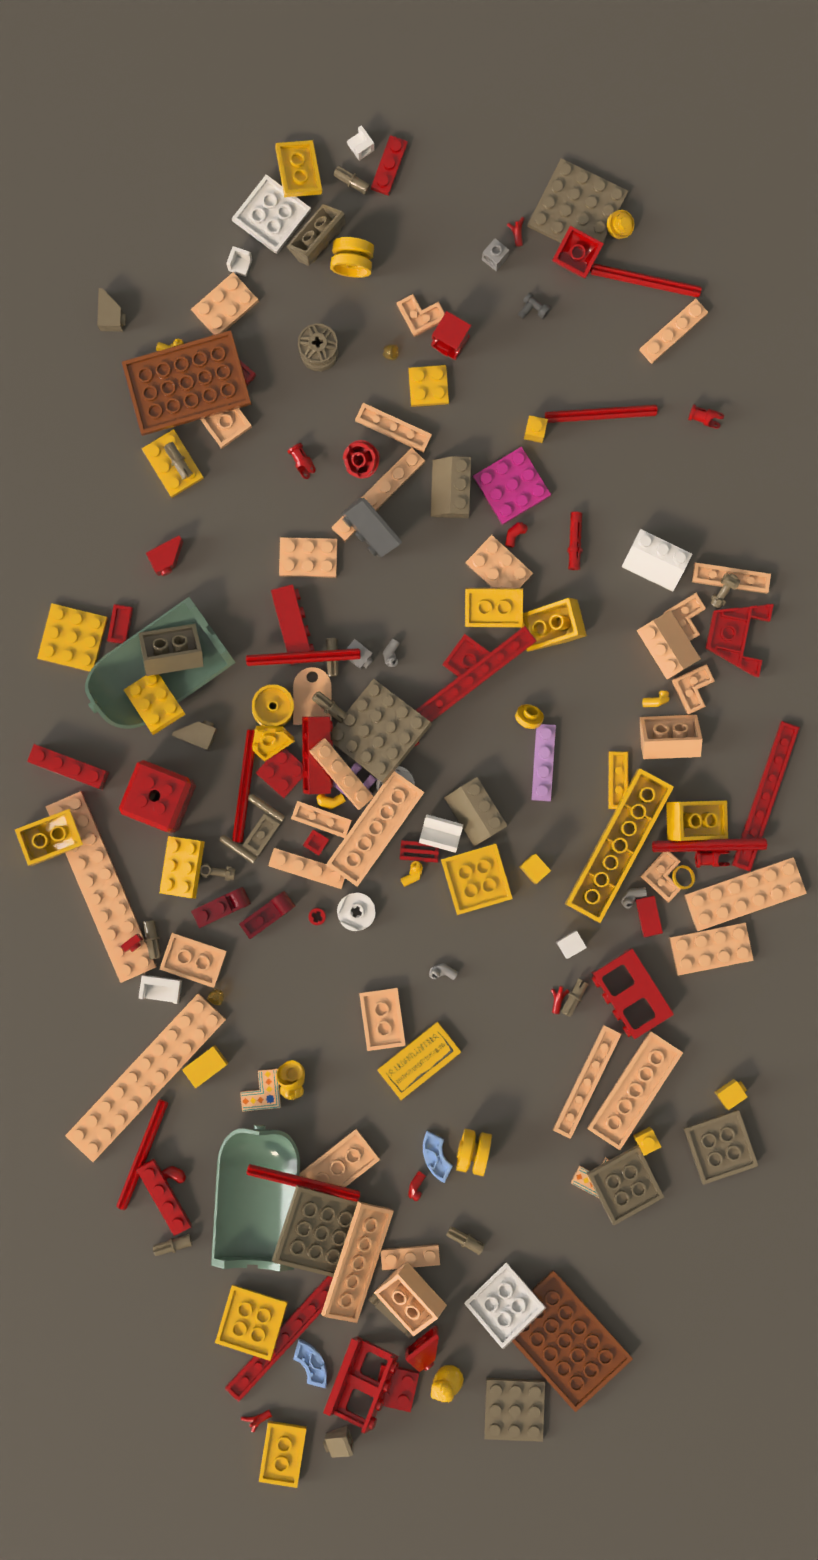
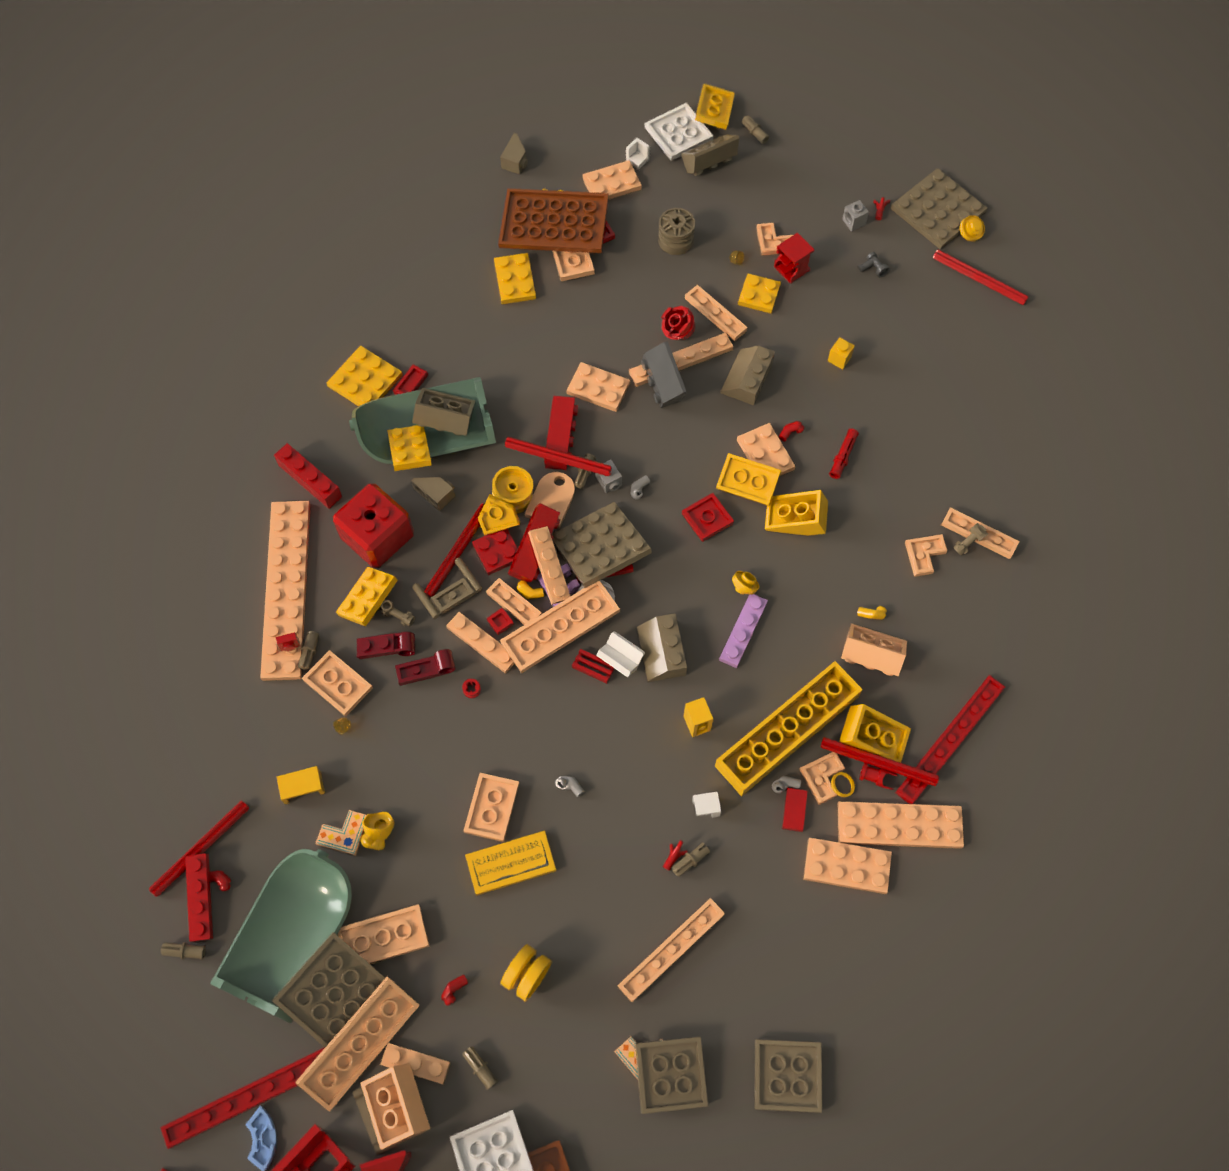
camera: 20 degrees right, 20 degrees down
yellow slope [15,809,83,866] -> none
light nougat plate [65,993,226,1162] -> none
white panel [139,975,182,1004] -> none
red slope [146,535,183,576] -> none
dark tan axle [164,442,193,480] -> none
yellow plate [215,1284,288,1361] -> none
red axle [246,1164,360,1202] -> none
red piece [287,443,316,479] -> none
dark tan axle [312,691,347,723] -> none
yellow wheel [330,237,374,278] -> none
white plate [337,893,376,931] -> none
white panel [347,125,374,161] -> none
red plate [371,135,408,196] -> none
yellow arm [400,861,423,887] -> none
red tile [416,626,537,722] -> none
light blue tile [423,1130,453,1183] -> none
yellow plate [441,844,513,915] -> none
dark pink plate [473,447,551,525] -> none
red axle [545,405,658,423] -> none
red slope [552,226,604,279] -> none
light nougat plate [587,1031,683,1150] -> none
red window [591,948,674,1039] -> none
yellow tile [608,751,628,809] -> none
white slope [622,529,692,592] -> none
yellow brick [633,1127,661,1156] -> none
light nougat slope [637,610,701,679] -> none
light nougat plate [639,299,708,364] -> none
light nougat tile [672,664,715,715] -> none
red piece [688,404,724,429] -> none
red wing [705,604,774,678] -> none
yellow brick [715,1079,747,1110] -> none

